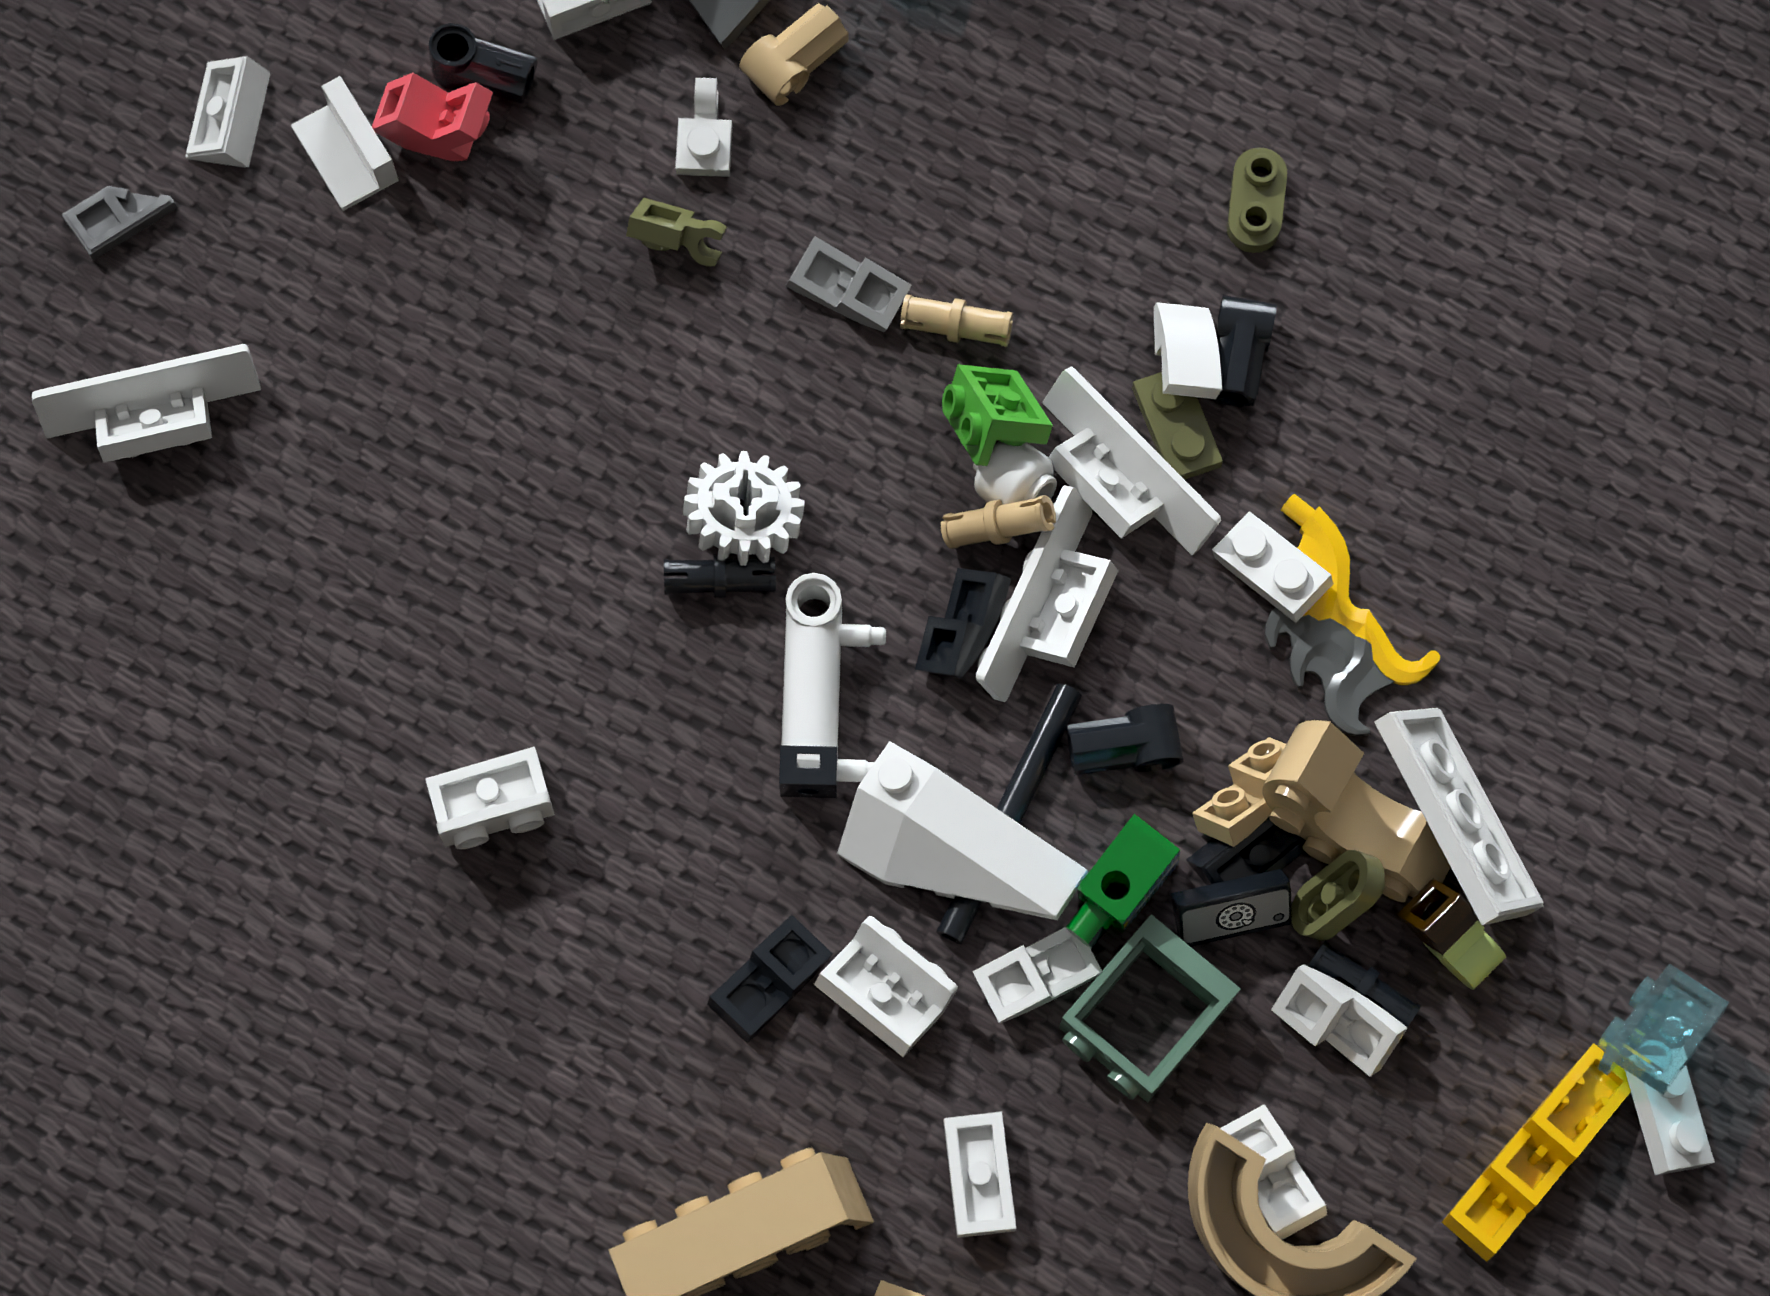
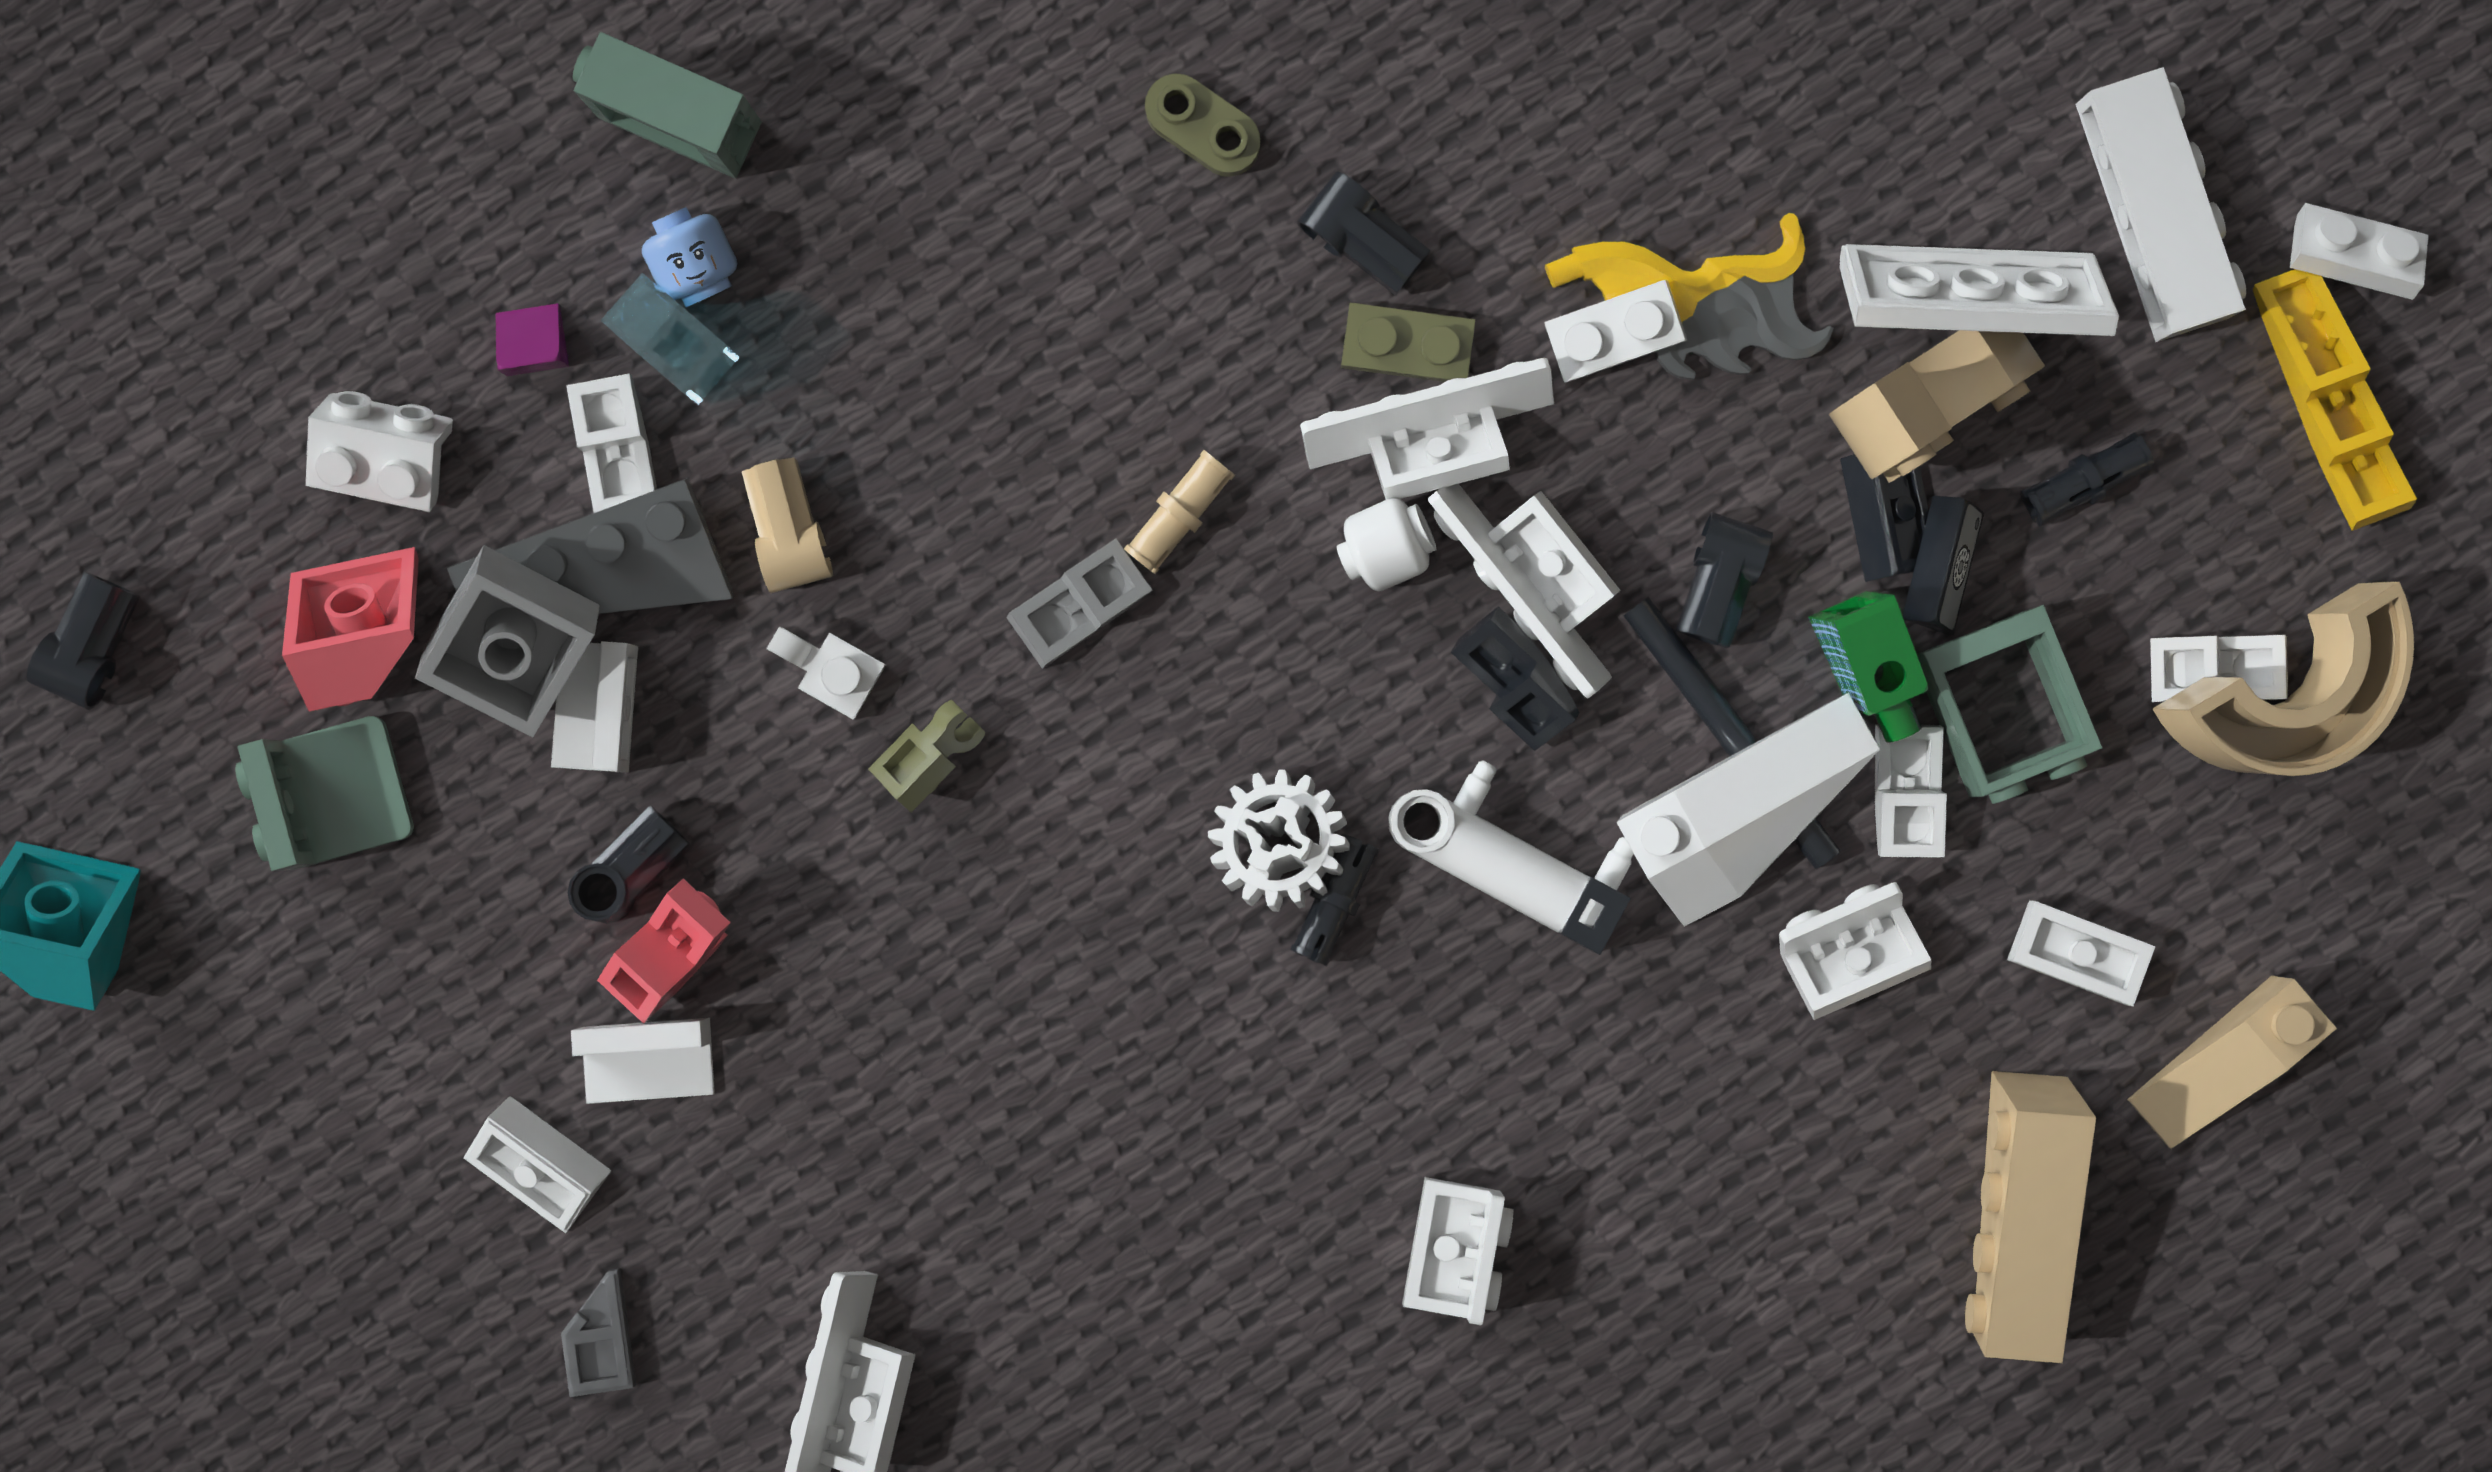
camera: 60 degrees left, 15 degrees up
black slope [707,915,833,1044] -> none
tan pin [941,495,1056,549] -> none
bright green bracket [942,364,1053,466] -> none
white slope [1154,302,1222,399] -> none
tan slope [1192,737,1286,847] -> none
white slope [1271,965,1408,1076] -> none
olive plate [1291,850,1385,941] -> none
leg [1397,878,1506,990] -> none
clear light blue bracket [1598,964,1729,1095] -> none
none -> white brick [2076,67,2246,342]

